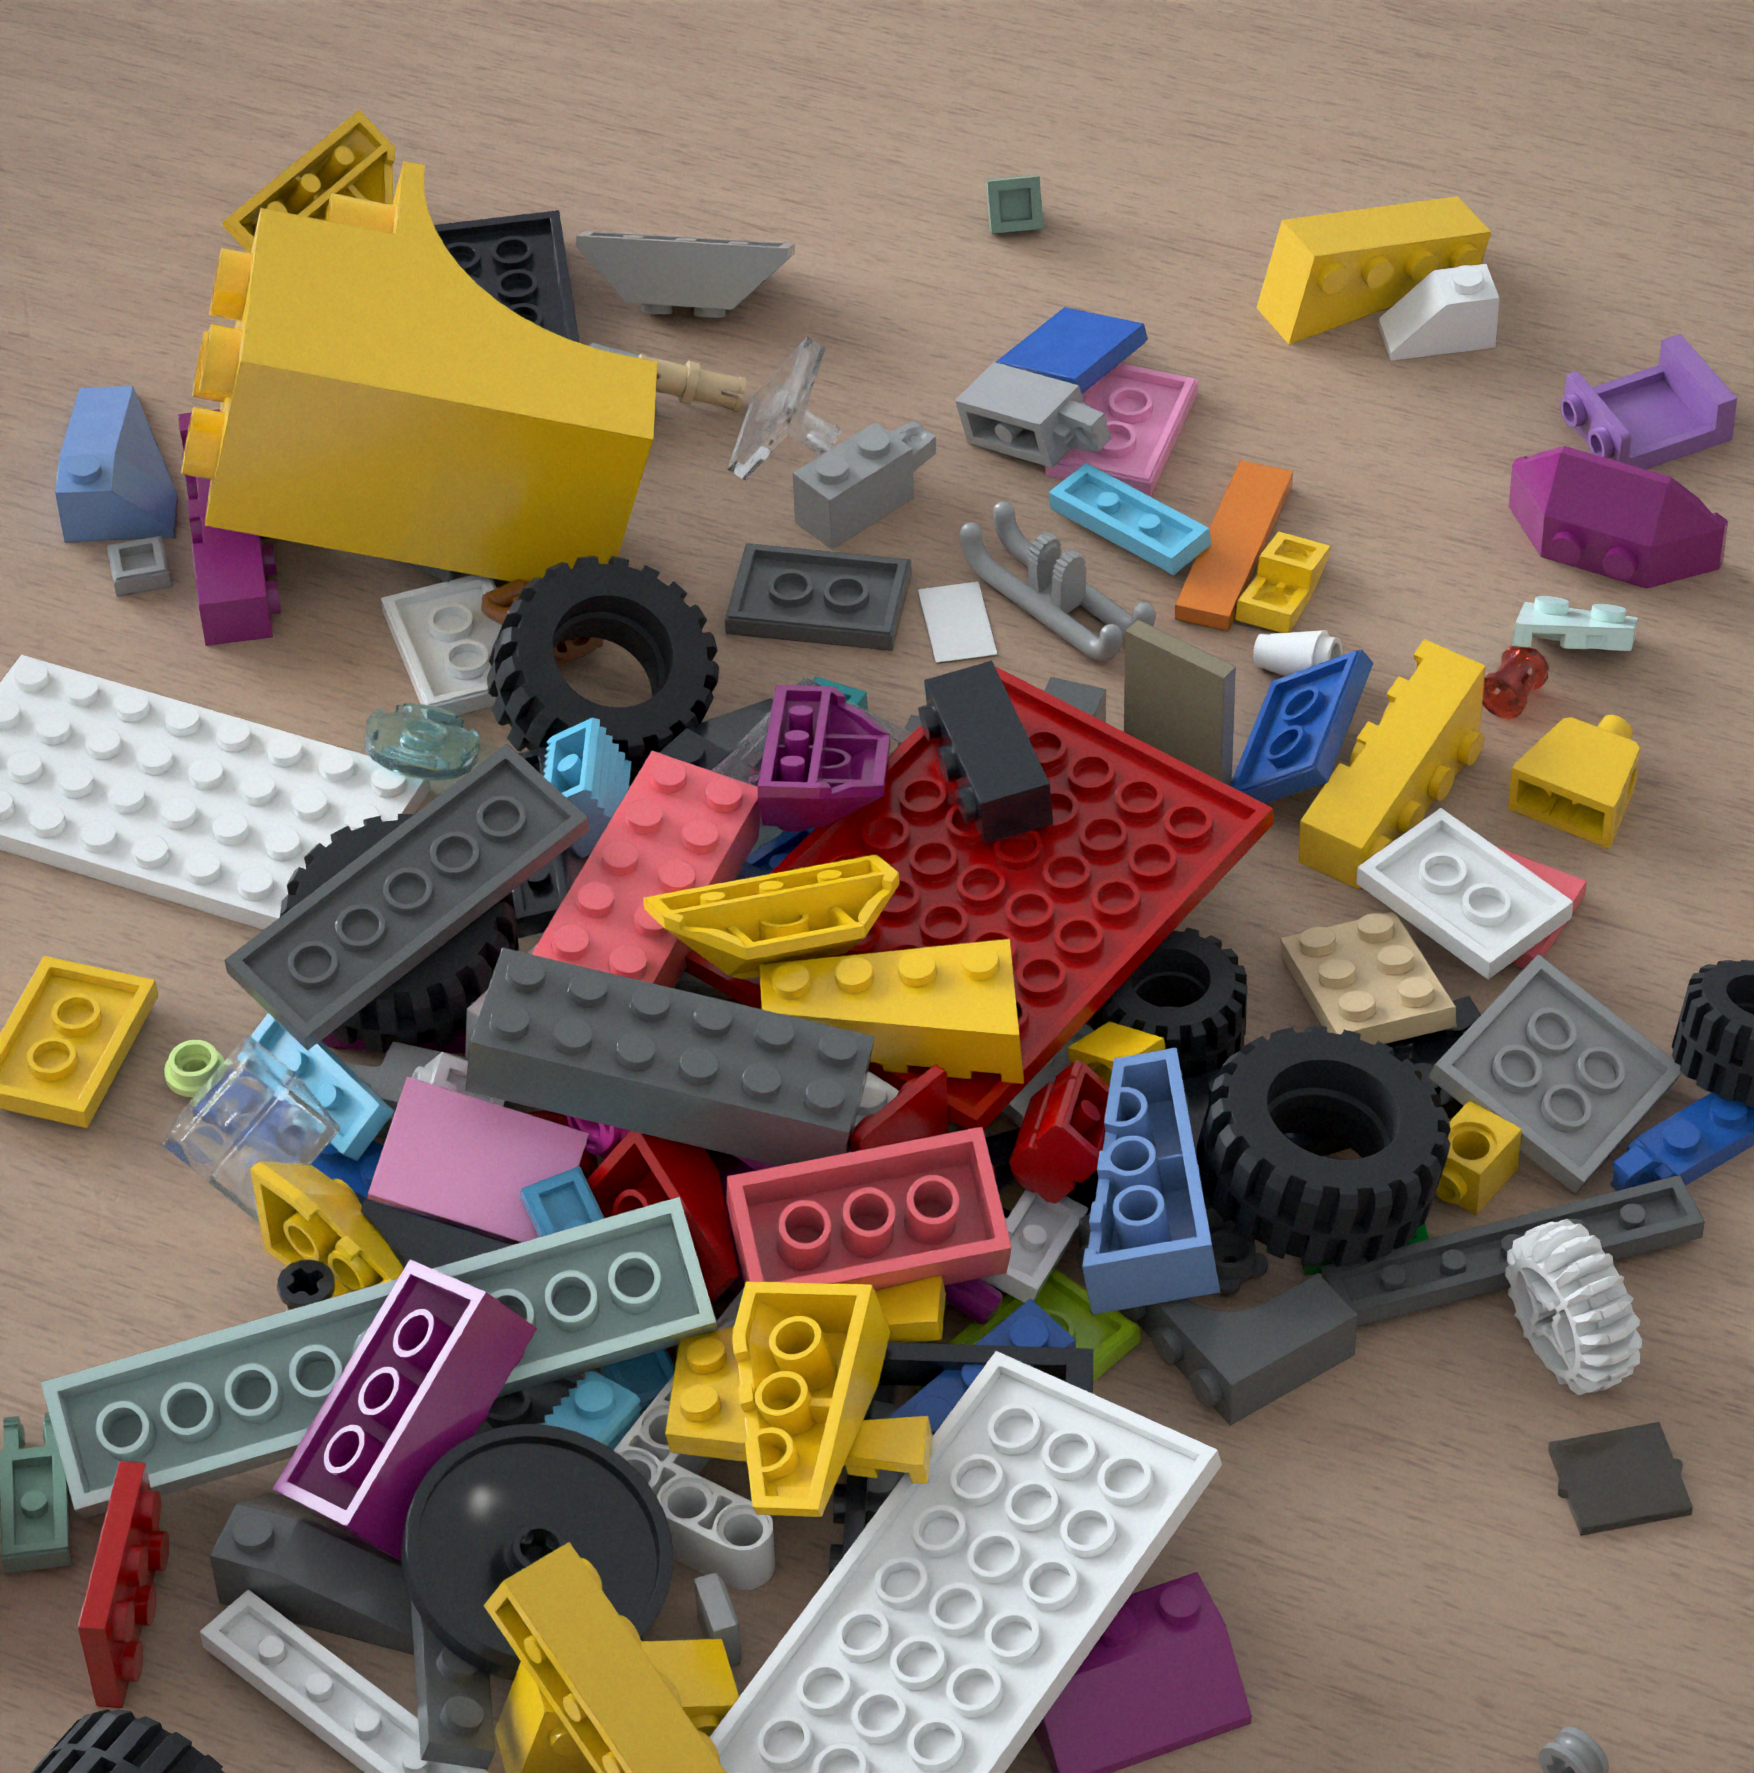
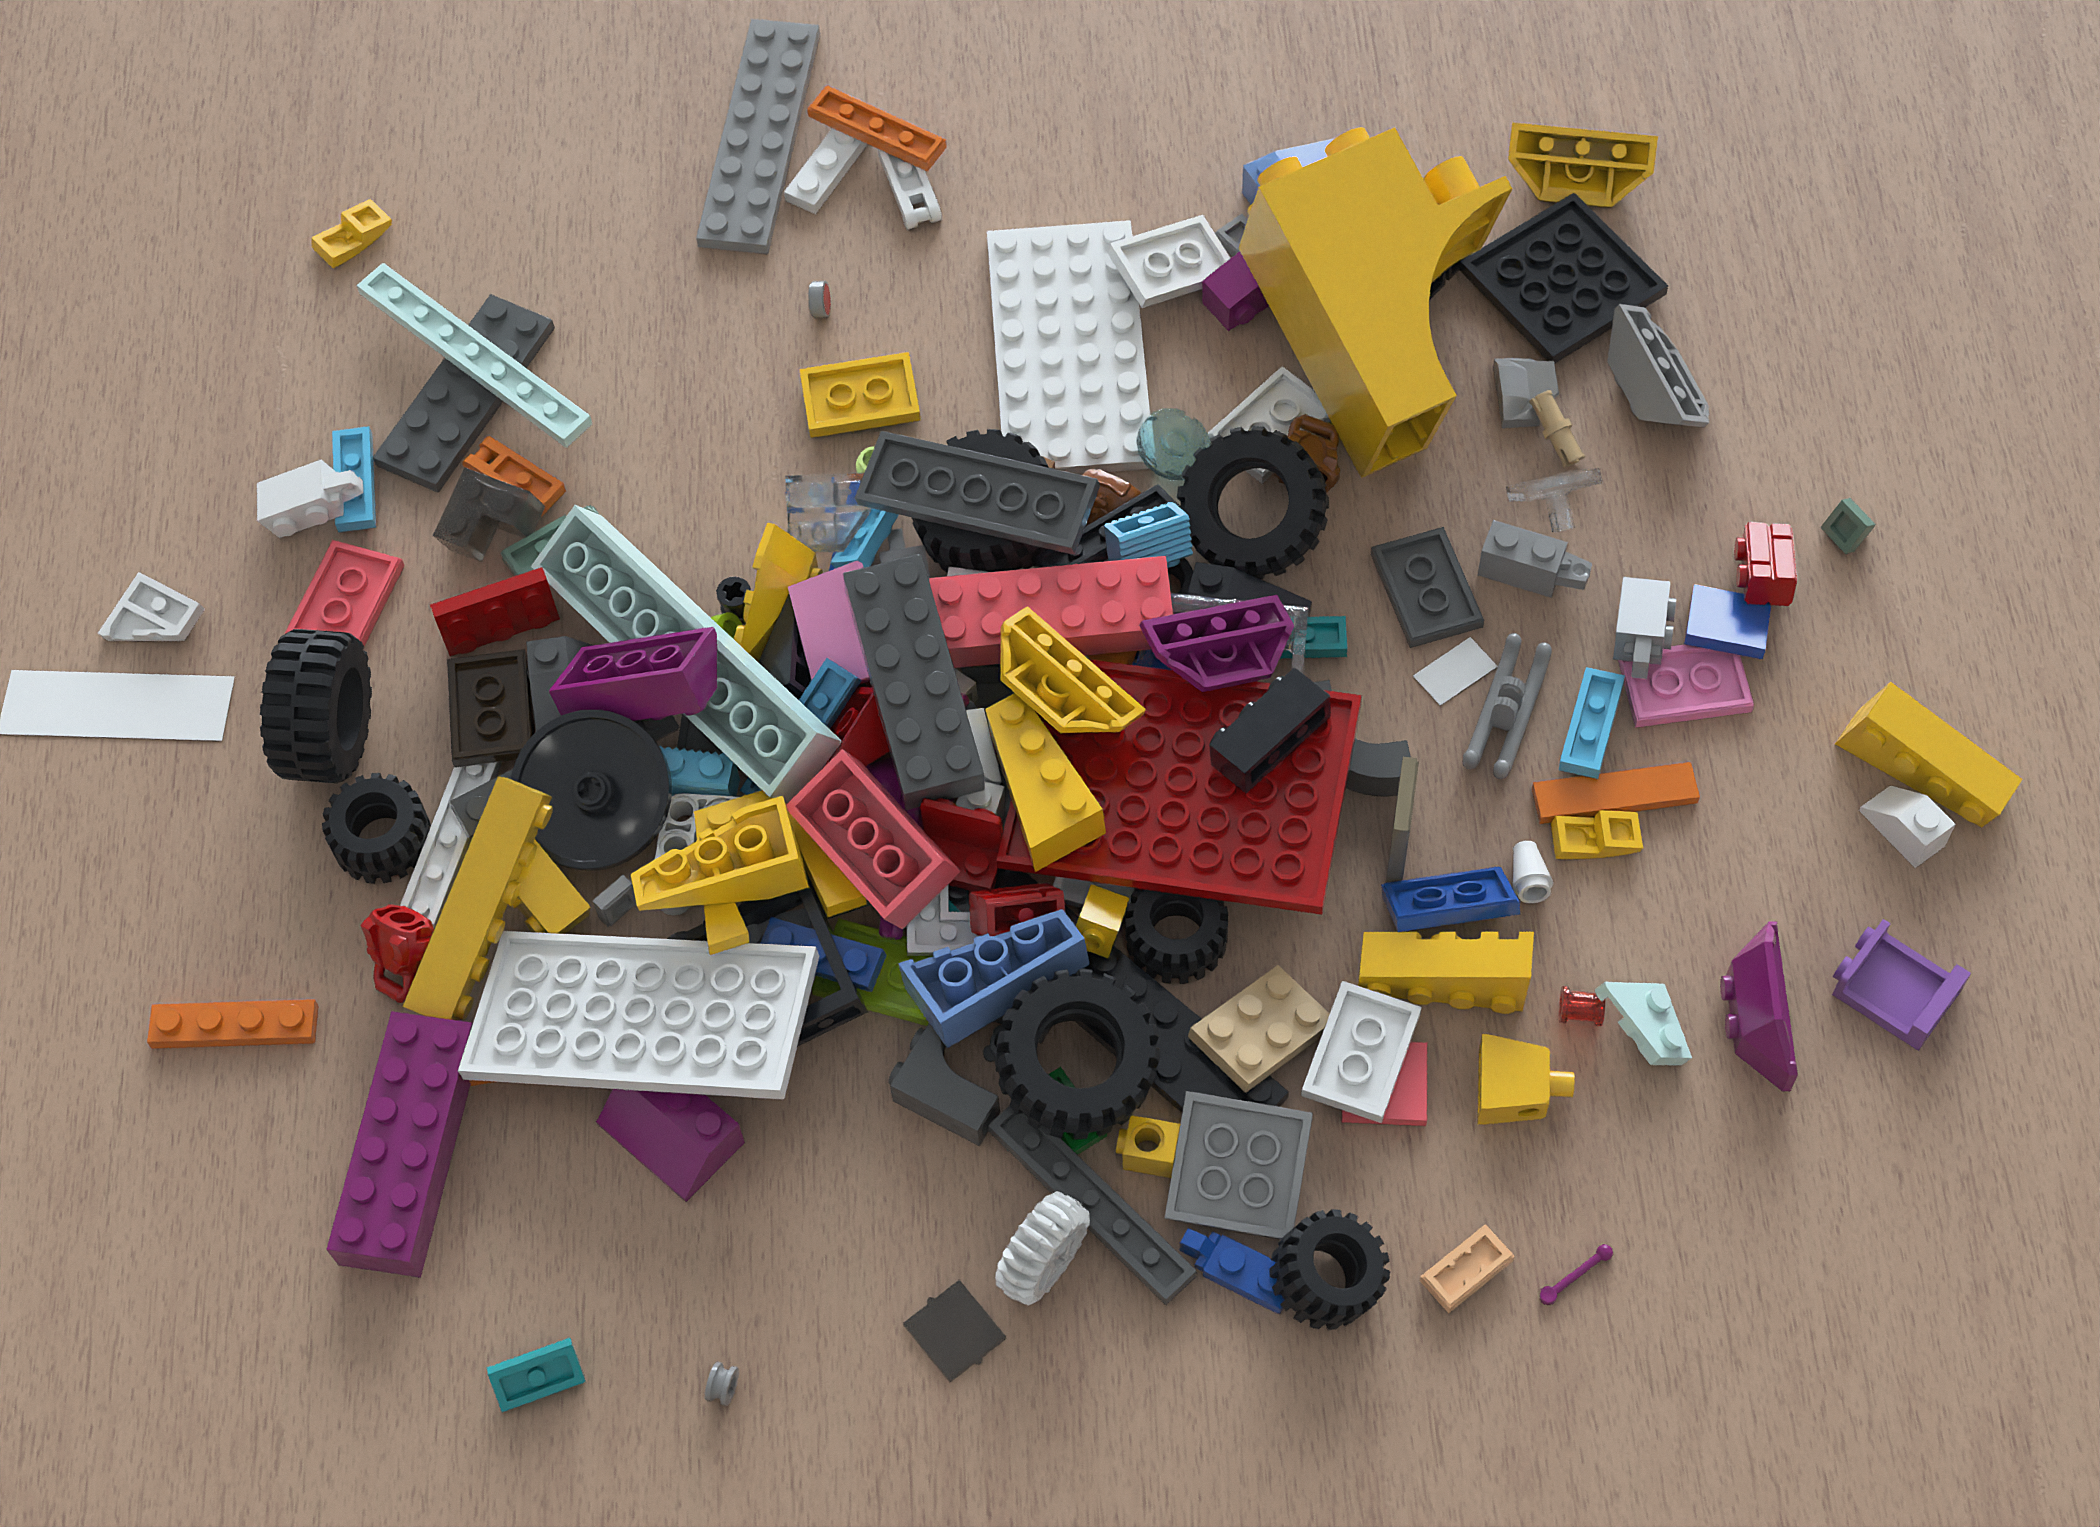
camera: 65 degrees right, 15 degrees up
none -> dark brown tile [447,649,532,767]
none -> white plate [1107,215,1230,308]
none -> brick [1734,522,1797,606]

